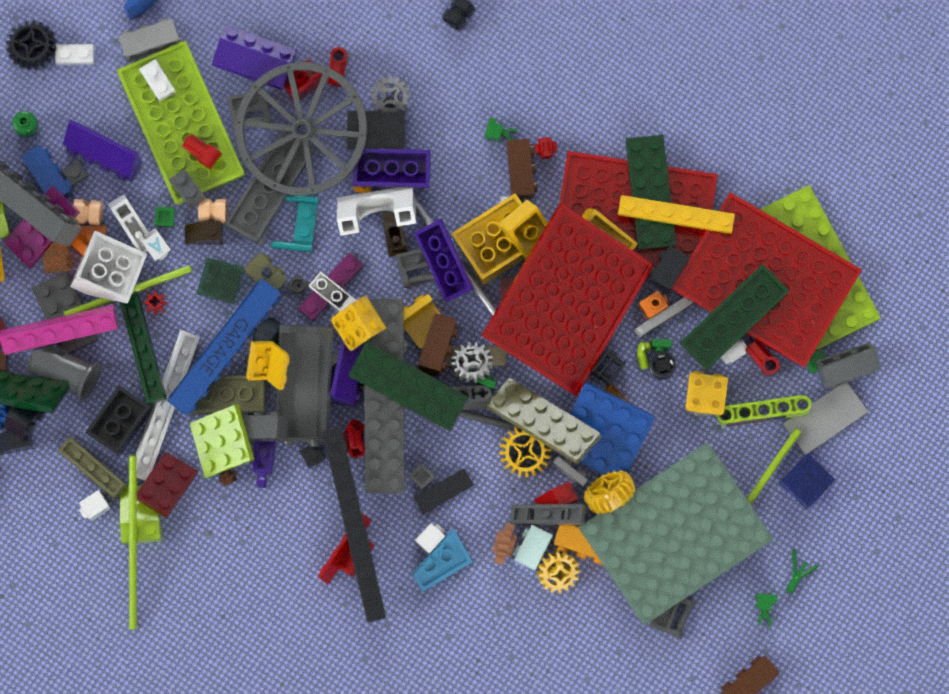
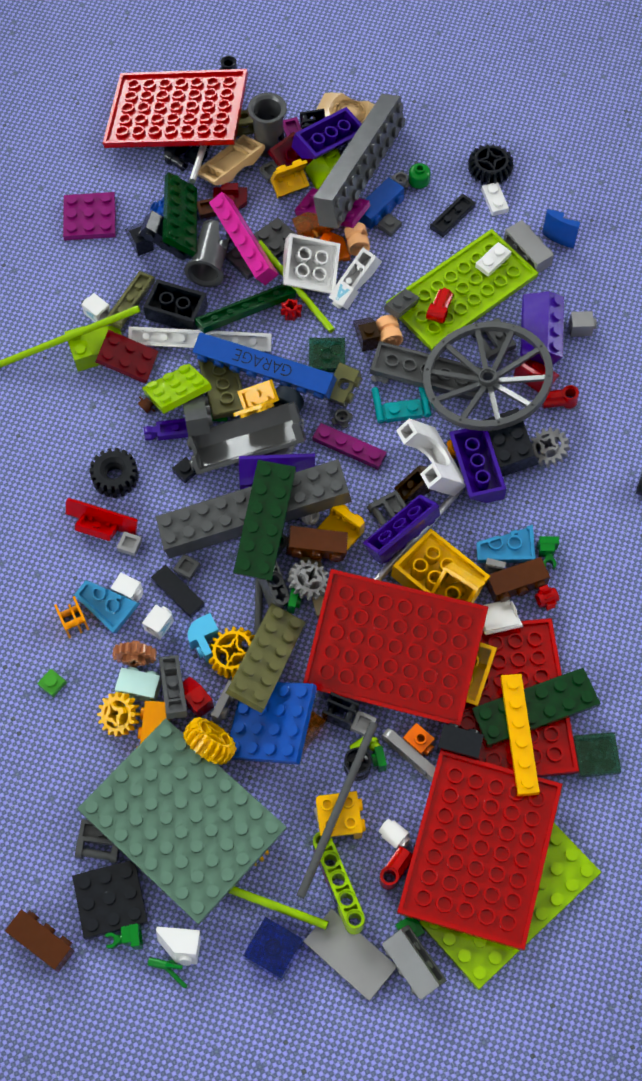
camera: 75 degrees right, 15 degrees down
dark purple slope [63,119,142,182] -> none
green plate [154,206,176,228] -> none
white slope [309,271,356,312] -> none
black brick [322,427,386,623] -> none
yellow bracket [331,296,386,351] -> none
red piece [343,419,365,459] -> none
dark green plate [679,264,790,371] -> none
none -> bright green plate [37,669,67,698]
none -> light orange piece [54,596,90,639]
none -> black plate [72,860,148,940]
none -> black tyre [89,448,139,498]
none -> light grey plate [117,532,142,556]
none -> white brick [142,605,174,640]
none -> white slope [156,927,201,966]
none -> medium azure brick [188,613,219,663]
none -> dark grey piece [297,721,378,899]
none -> light grey plate [350,710,377,736]
none -> light grey plate [391,172,410,188]
none -> black tile [430,194,476,237]
none -> dark azure wing [476,525,536,563]
none -> white piece [483,599,523,635]
none -> light grey tile [484,558,506,574]
none -> light grey brick [569,311,597,337]
none -> clear green plate [573,732,621,777]

